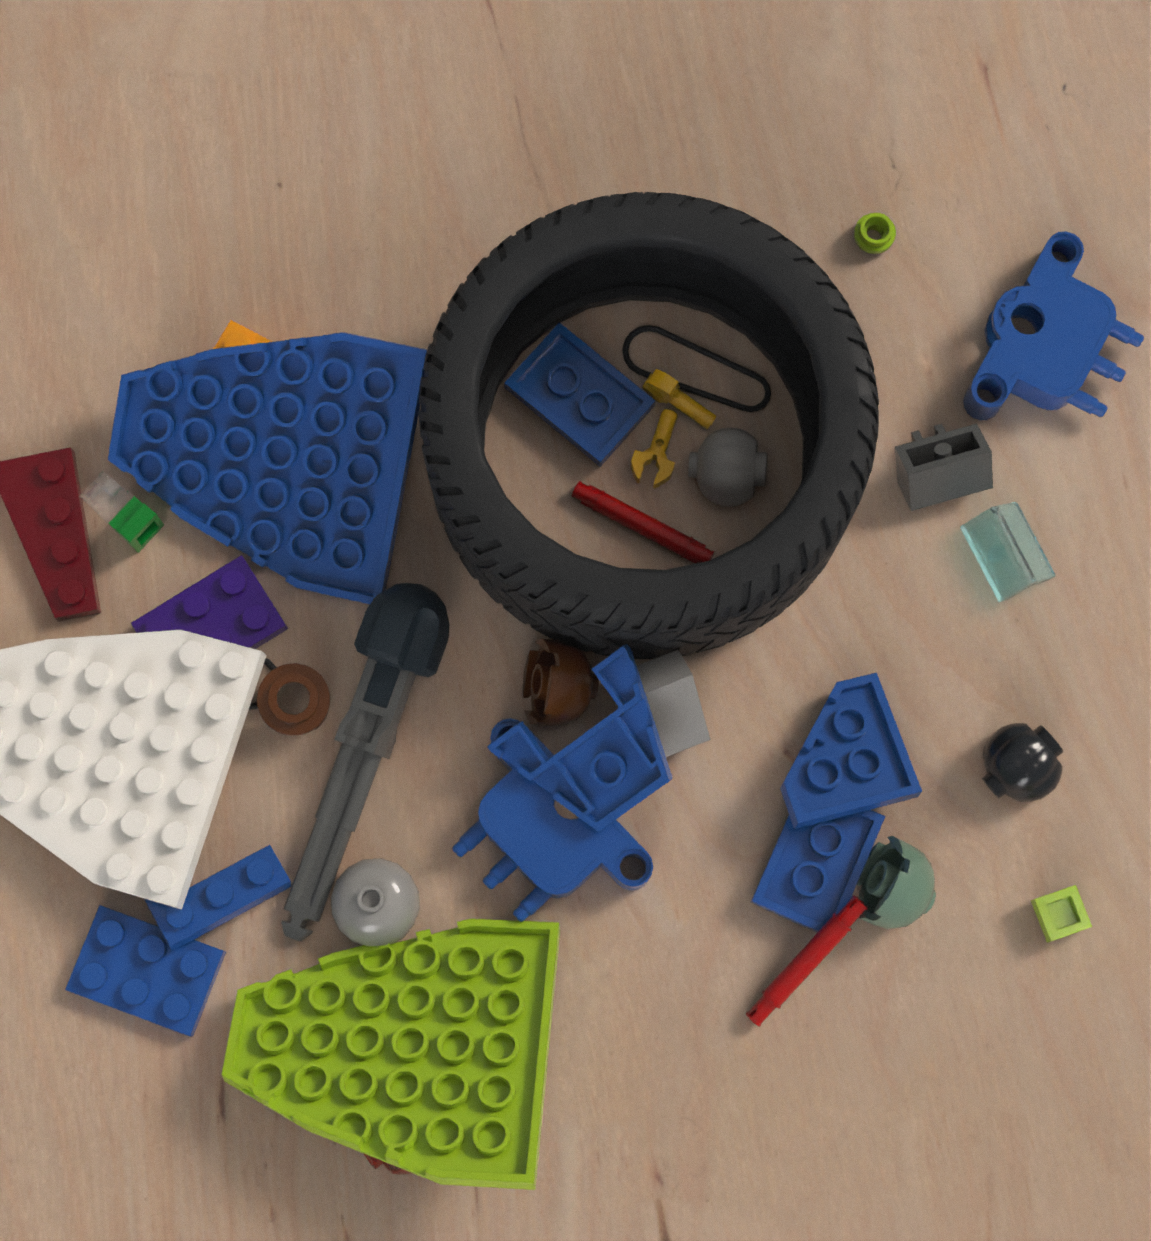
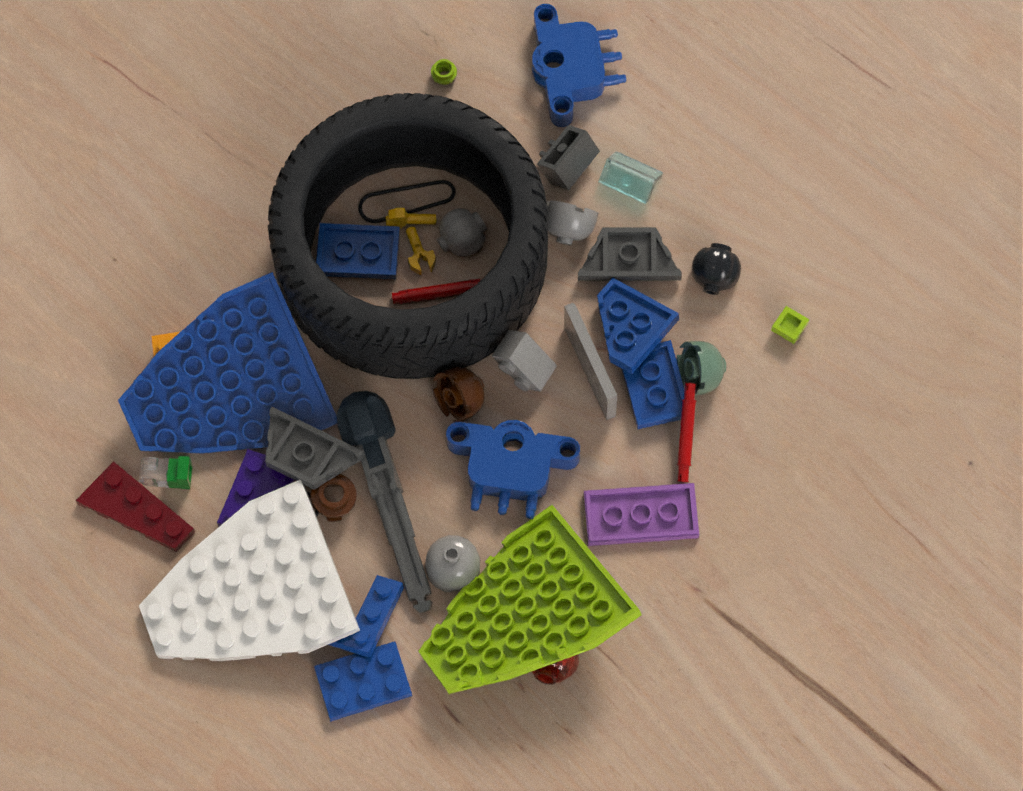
camera: 35 degrees left, 10 degrees down
blue wing [487,644,673,832] -> none
none -> dark grey wing [265,407,364,490]
none -> light grey cylinder [547,200,599,245]
none -> light grey tile [564,303,617,420]
none -> dark grey wing [578,227,682,281]
none -> medium lavender tile [584,483,699,546]

